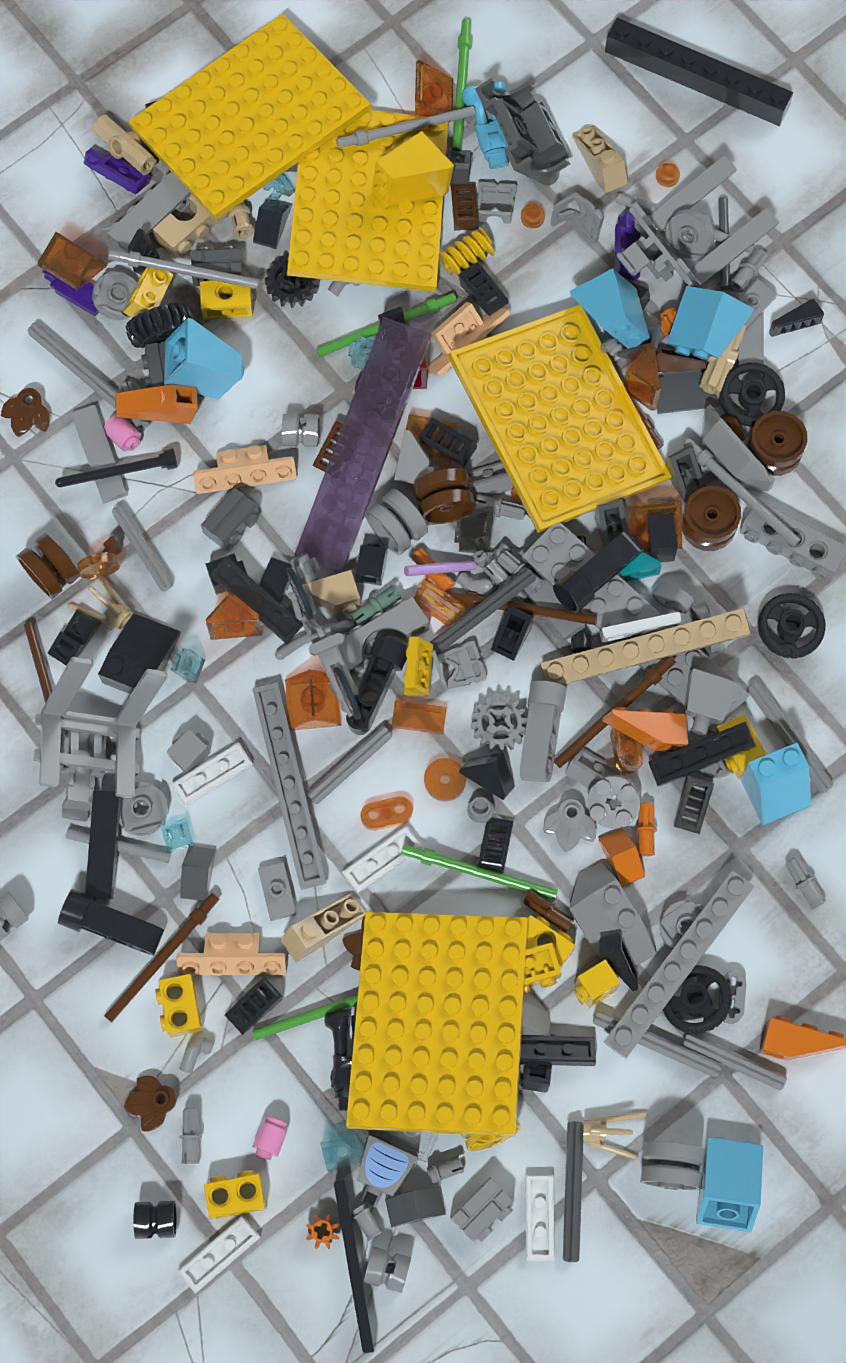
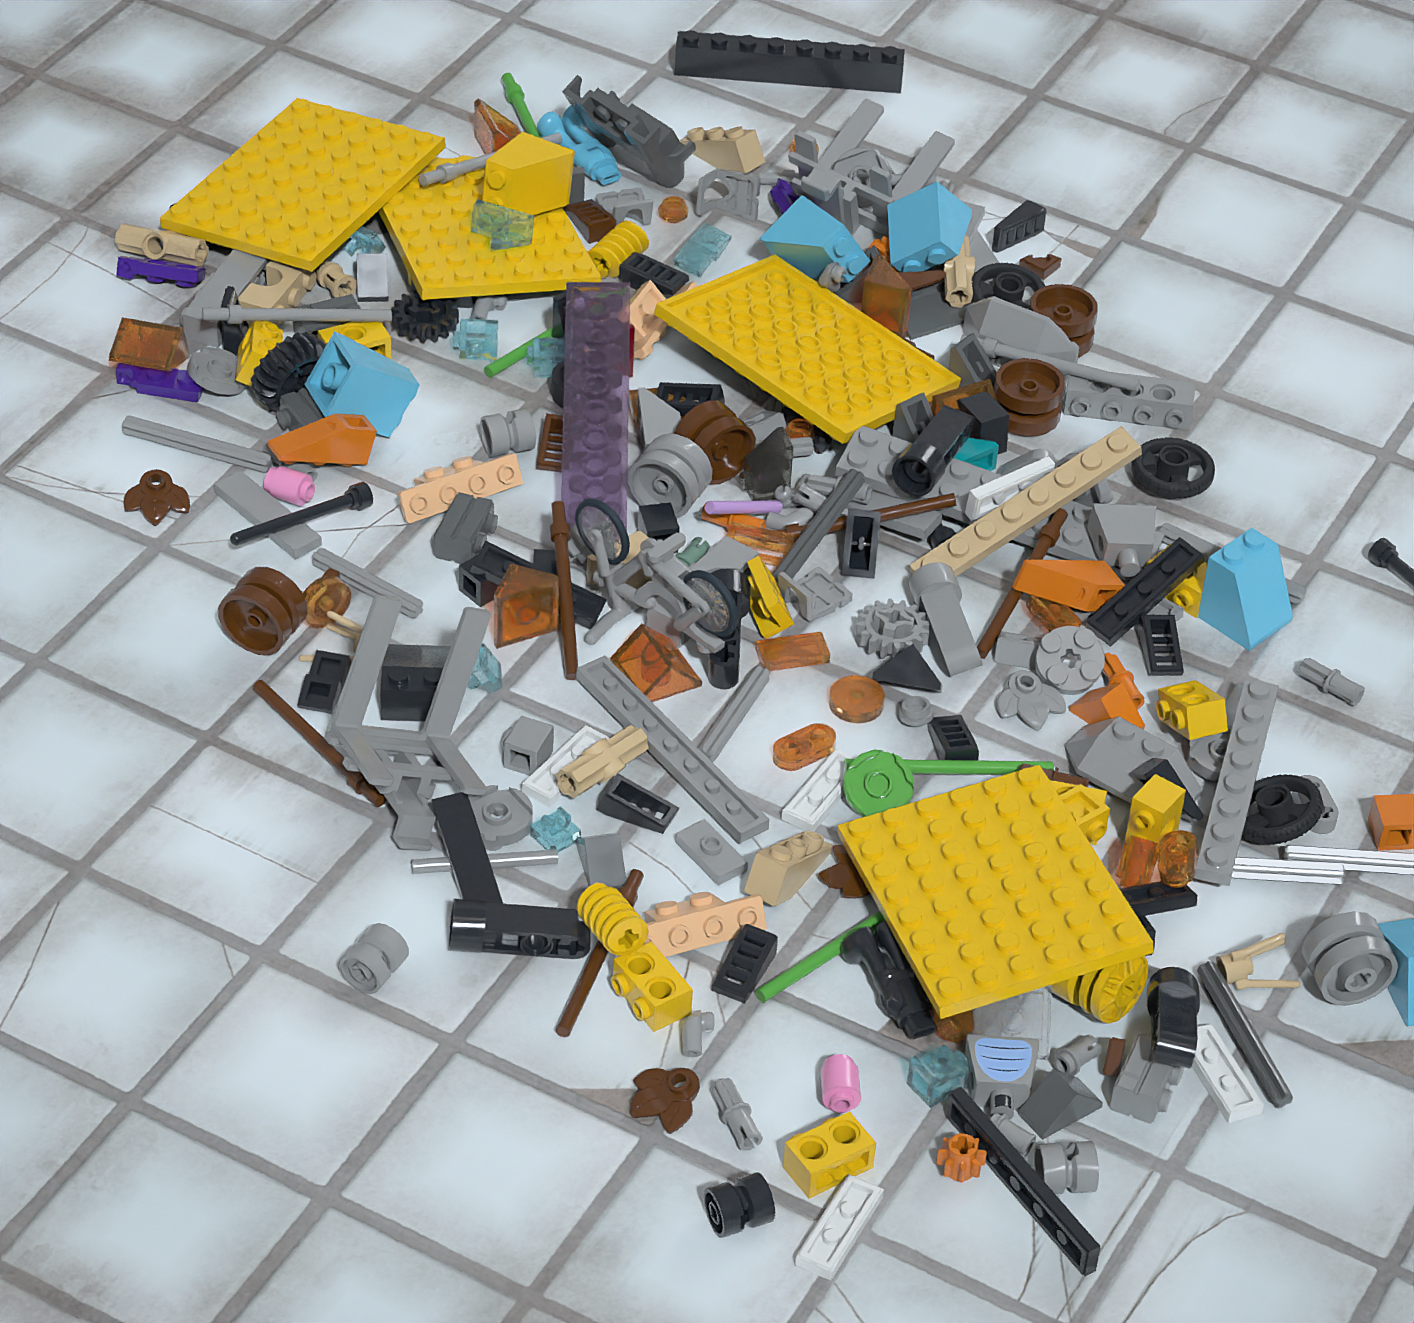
camera: 25 degrees left, 30 degrees down
none -> clear light blue brick [453,319,498,364]
none -> clear light blue slope [471,200,535,250]
none -> reddish brown bar [550,501,579,680]
none -> tan piece [556,724,649,799]
none -> yellow piece [576,883,649,956]
none -> black slope [596,773,679,834]
none -> clear light blue slope [674,223,732,278]
none -> bright green tile [843,749,914,817]
none -> reddish brown tile [1019,254,1062,280]
none -> reddish brown tile [1103,1037,1126,1077]
none -> clear orange brick [1114,835,1159,887]
none -> black beam [1147,967,1200,1069]
none -> yellow brick [1156,680,1228,740]
none -> clear orange plate [1158,830,1198,888]

